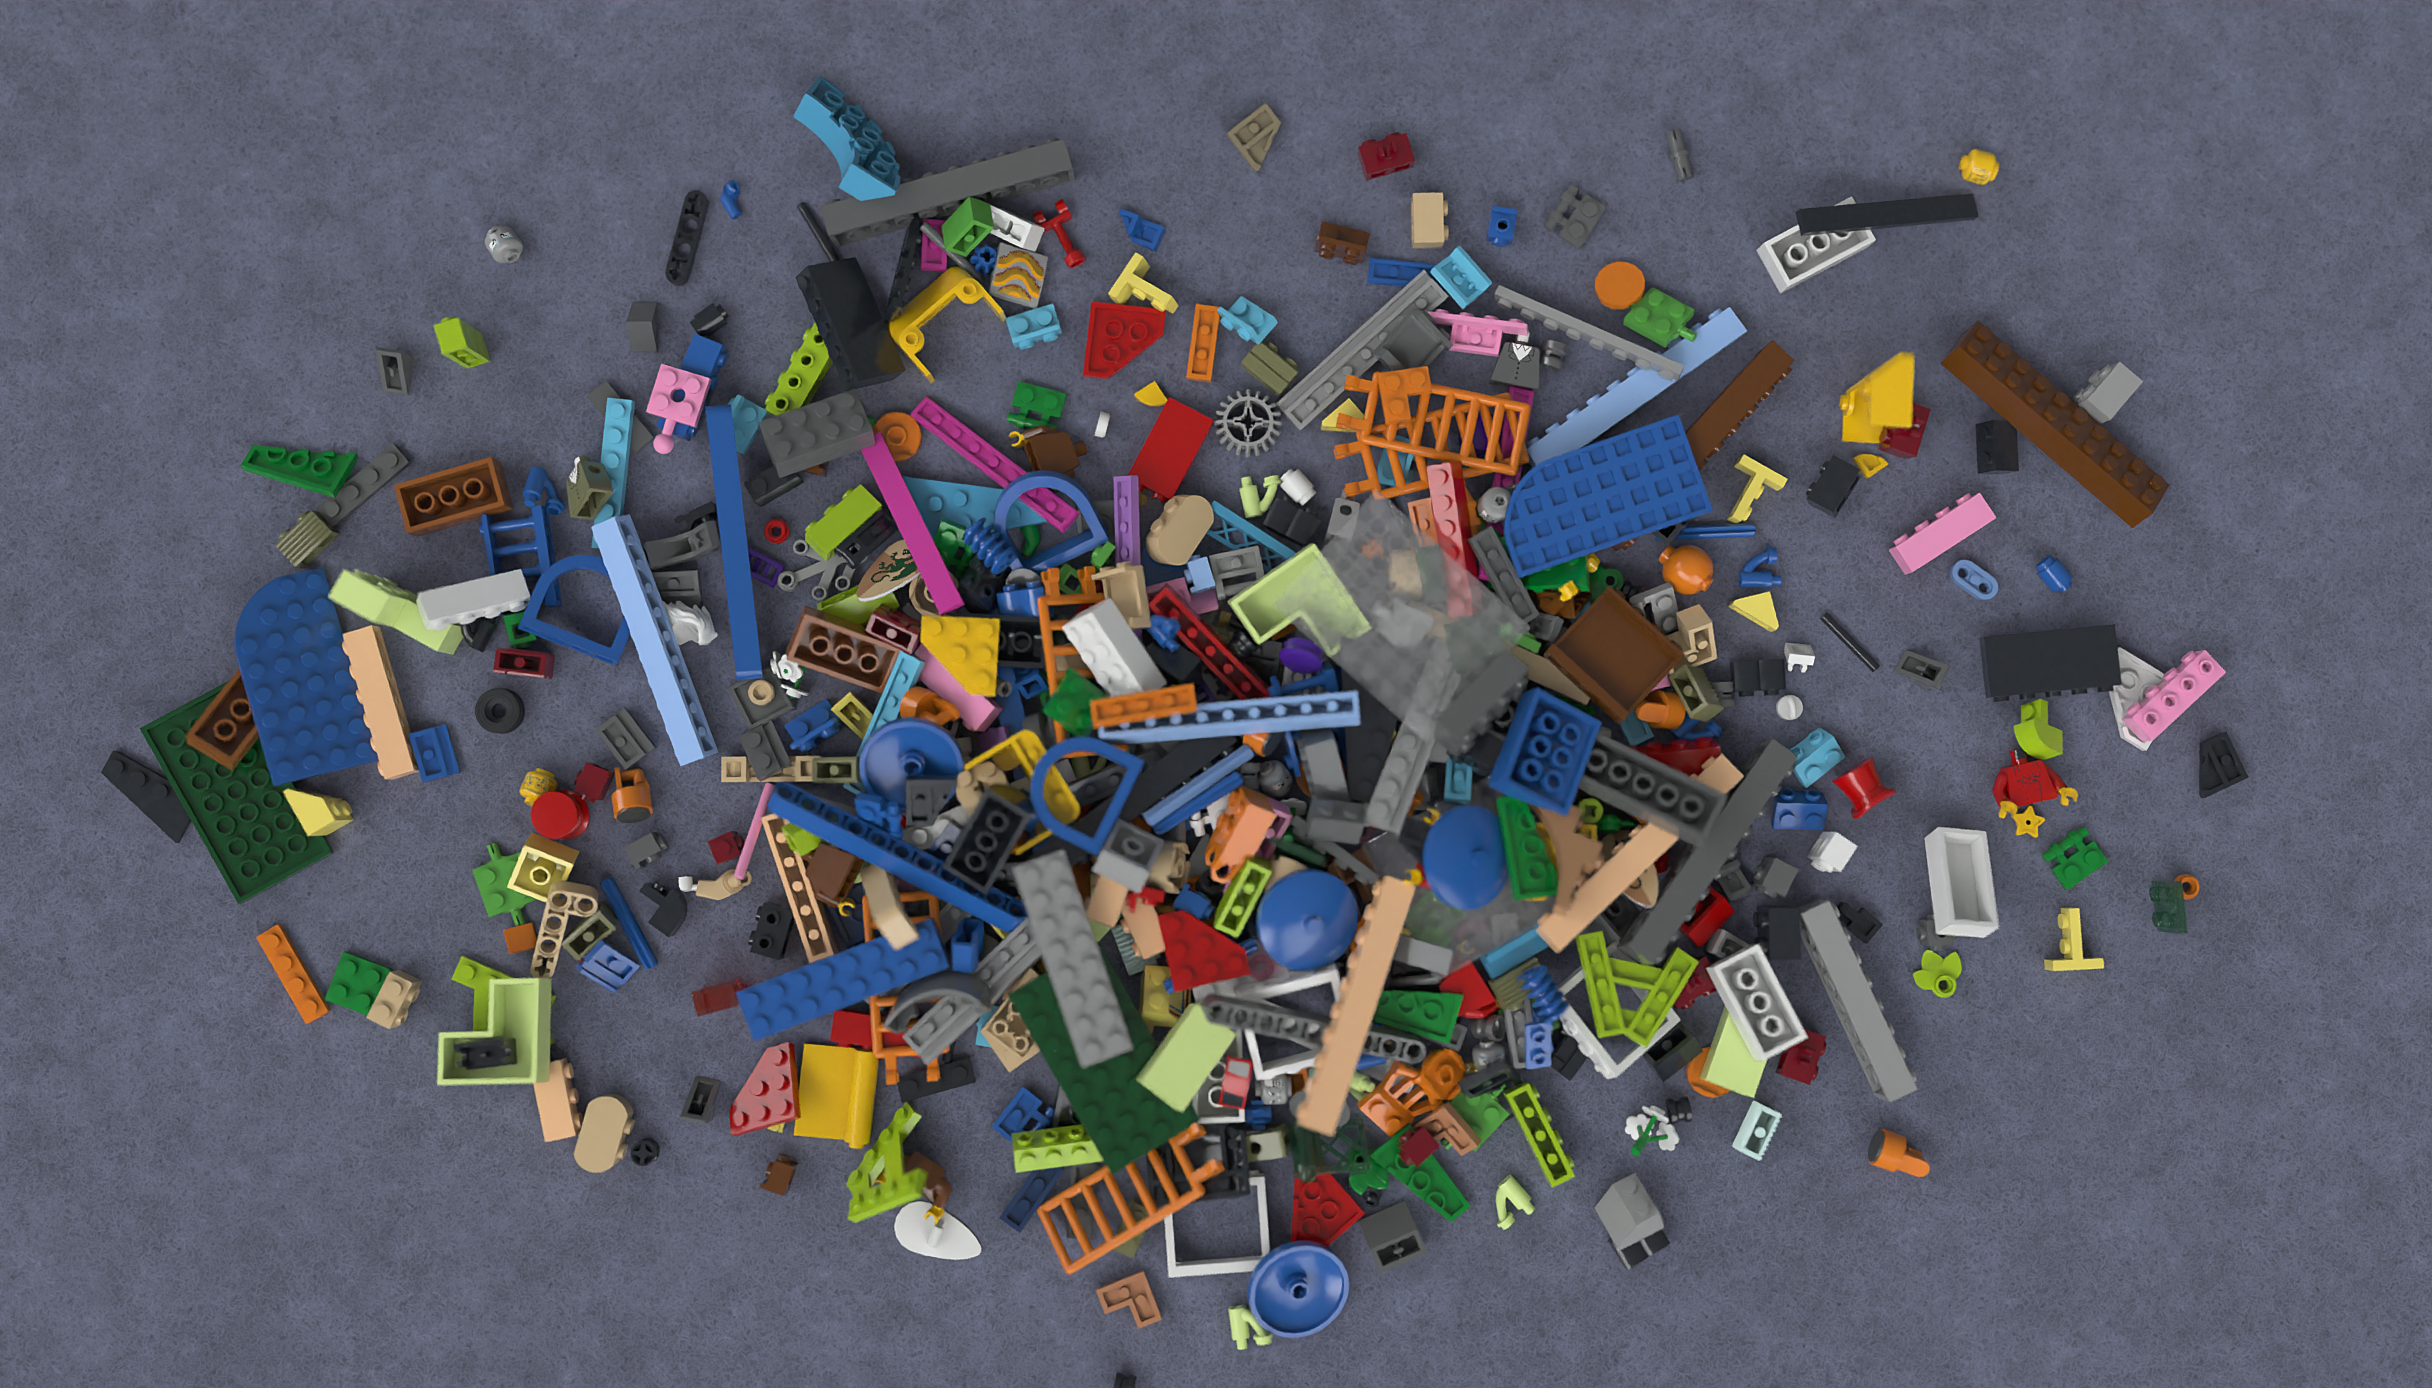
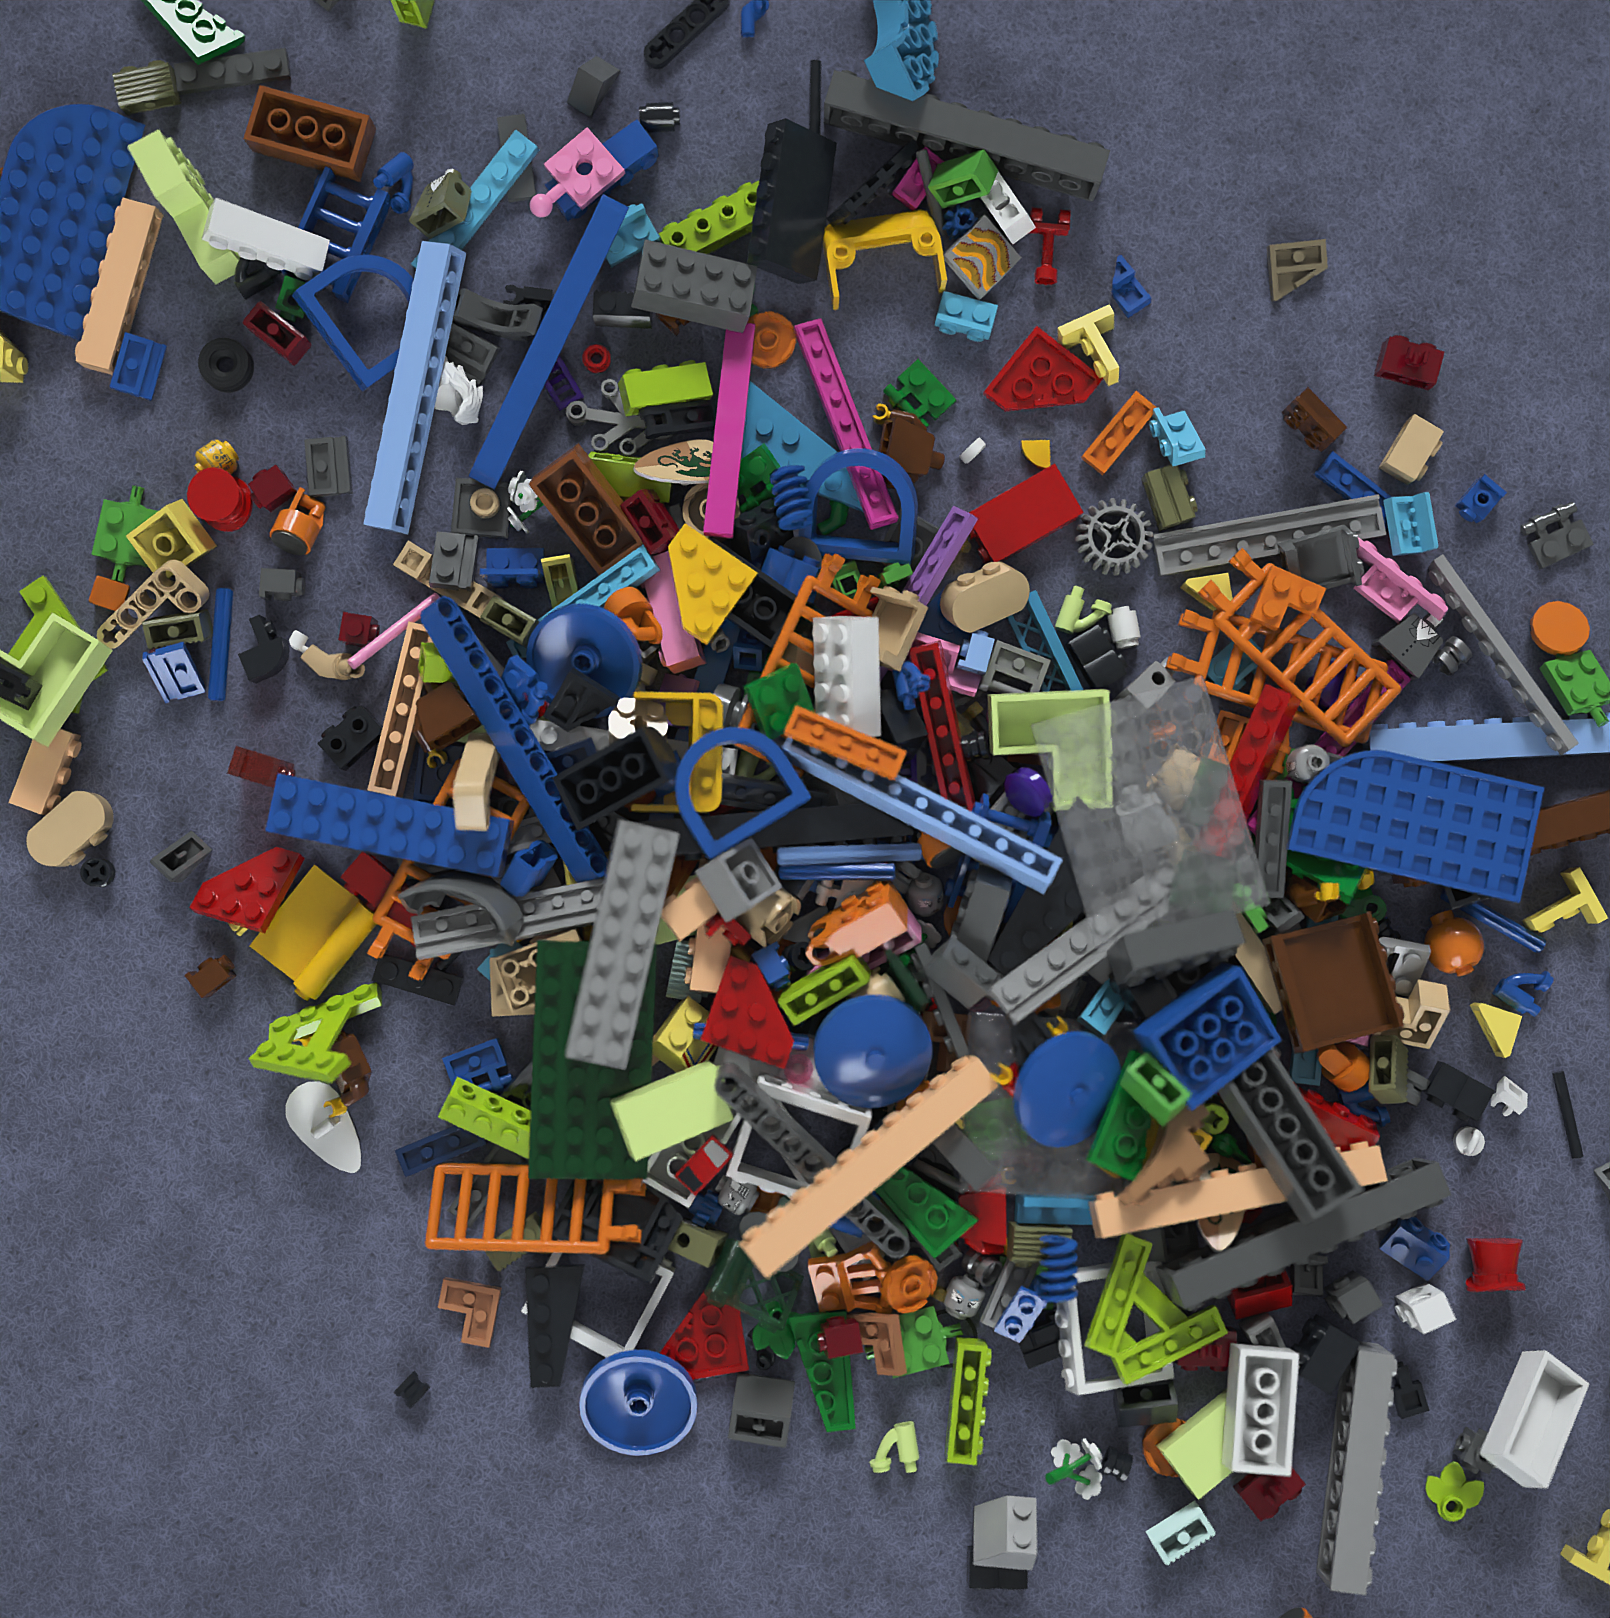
camera: 30 degrees right, 0 degrees up
yellowish green plant [1228,1305,1273,1350] -> none
black wing [1457,1060,1523,1099] -> none
medium azure bracket [1790,728,1845,788] -> none
none -> black wing [525,1264,585,1388]
none -> bright green brick [1120,1052,1192,1127]

